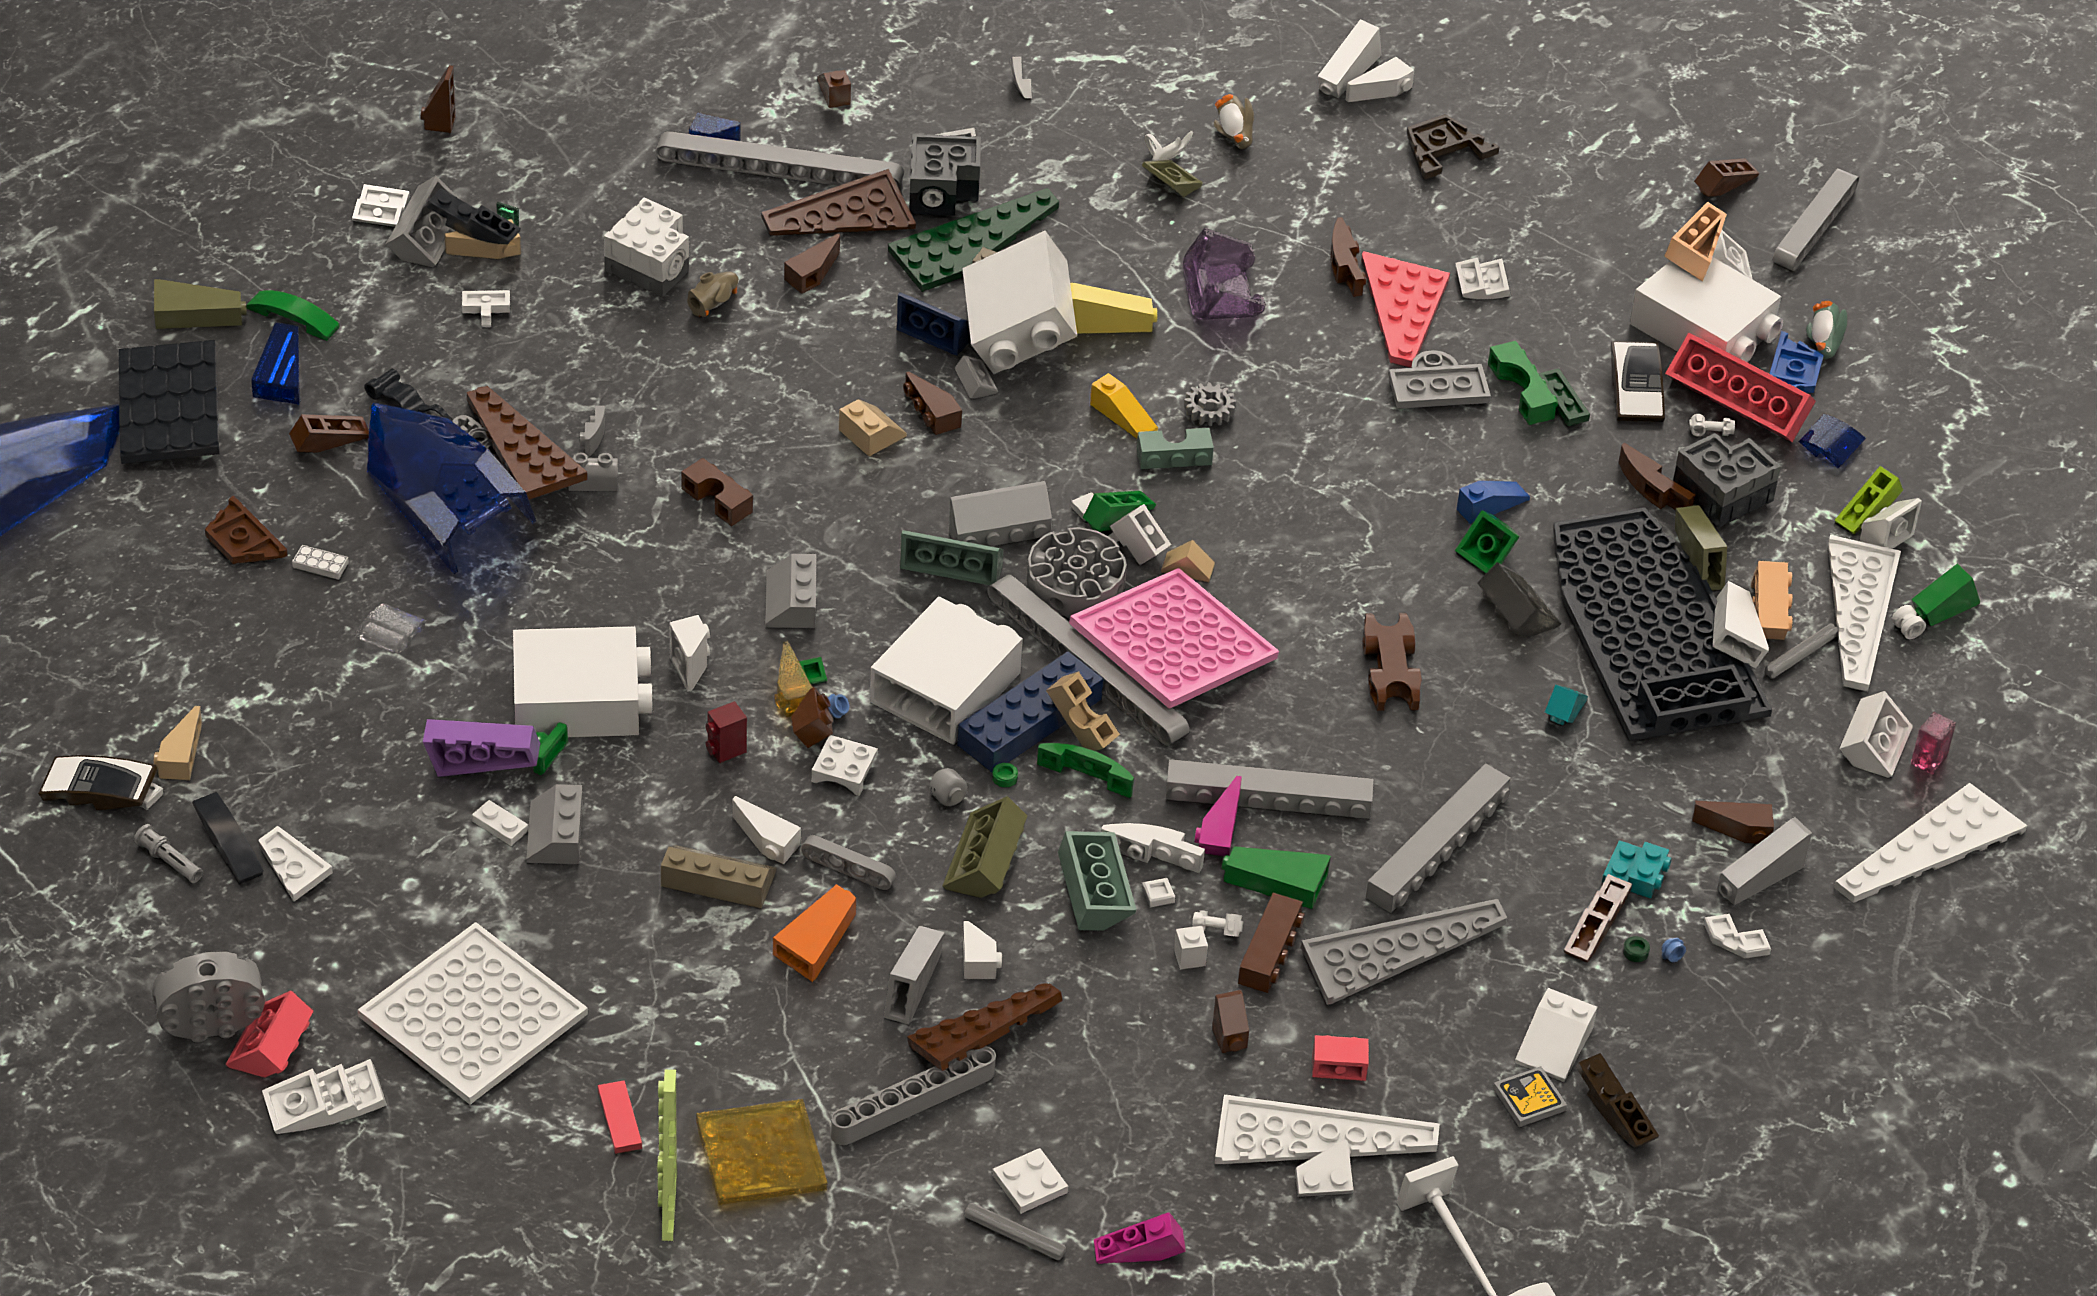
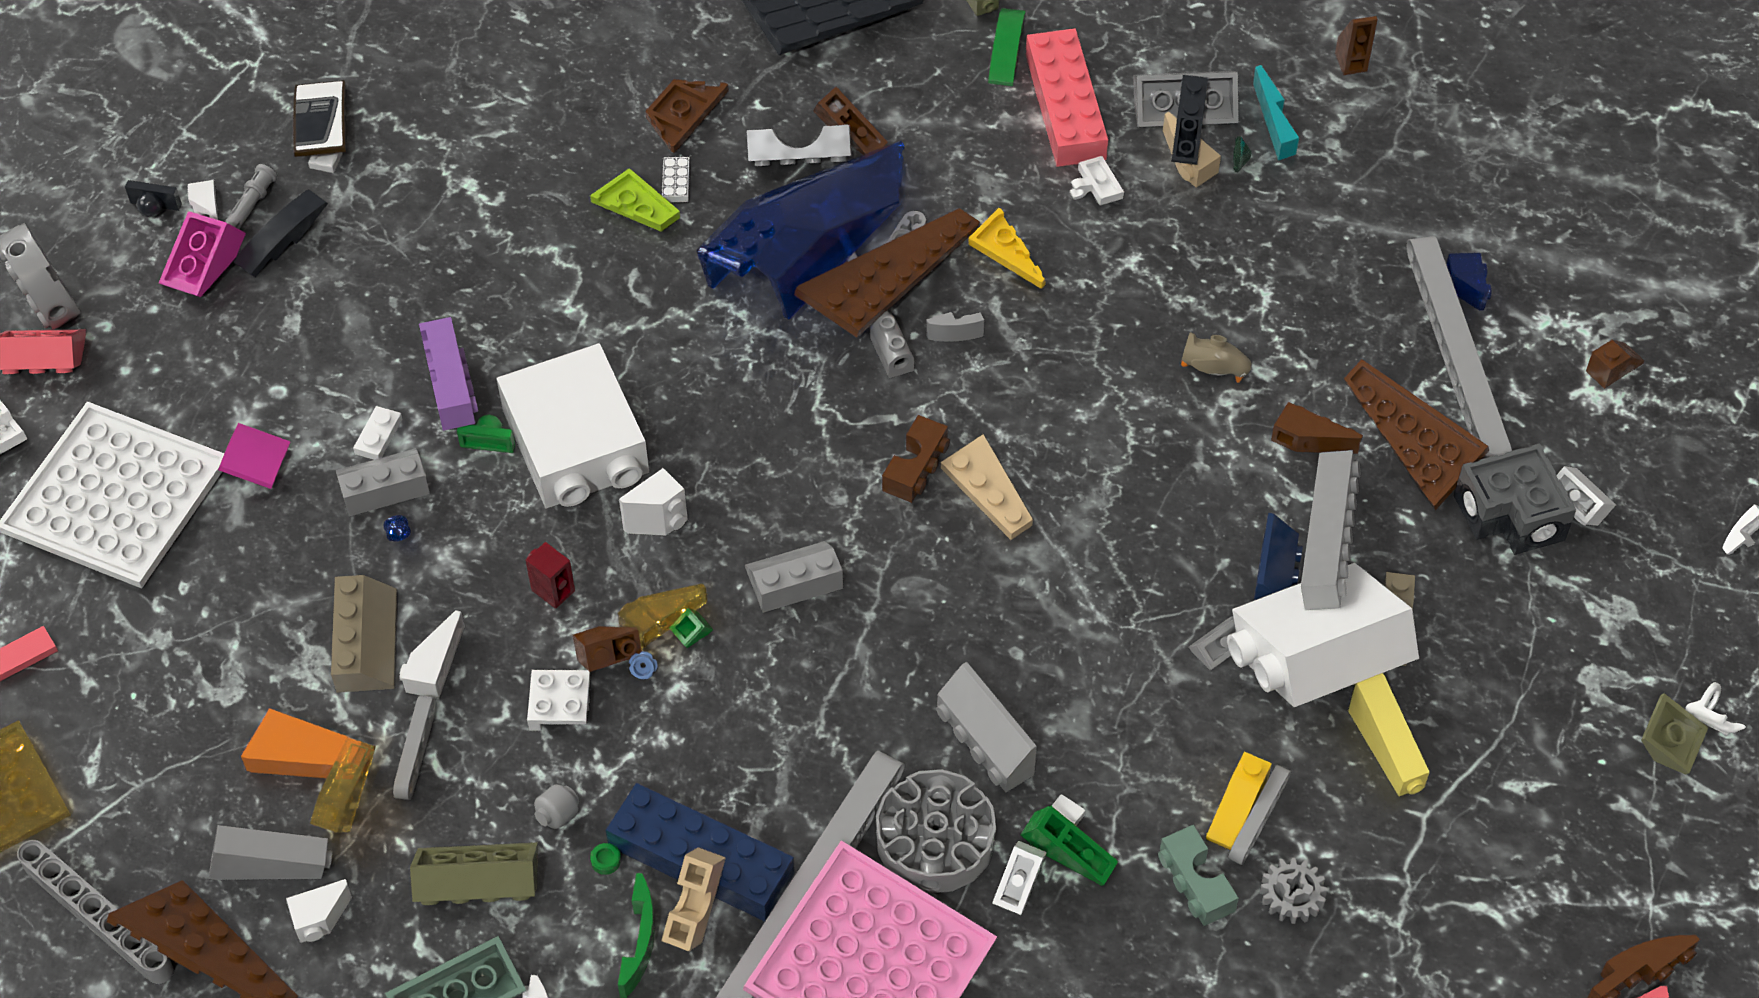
camera: 75 degrees right, 10 degrees up
tan slope [154,706,202,780] -> none
clear blue slope [251,322,301,405] -> none
white wing [258,826,333,901] -> none
white slope [352,184,410,227] -> none
clear slope [354,603,426,654] -> none
black flag [364,368,453,432] -> none
white piece [604,198,689,297] -> none
tan slope [839,399,907,456] -> none
white brick [870,596,1023,745] -> none
wing [888,188,1059,292] -> none
sand green slope [900,530,1004,585] -> none
reddish brown slope [903,372,962,435] -> none
tan slope [1161,540,1215,582] -> none
clear purple windscreen [1183,227,1266,320] -> none
none -> black tile [125,180,182,217]
none -> dark pink slope [159,211,246,297]
none -> white slope [188,180,218,220]
none -> dark pink slope [218,423,290,489]
none -> clear yellow slope [310,737,376,833]
none -> clear blue bush [383,515,411,542]
none -> lime wing [590,168,680,231]
none -> arch [747,125,852,166]
none -> tan wing [941,434,1033,540]
none -> yellow wing [968,208,1045,289]
none -> coral brick [1026,28,1108,167]
none -> light grey beam [1228,765,1291,865]
none -> teal slope [1253,65,1299,161]
none -> light grey brick [1301,450,1361,610]

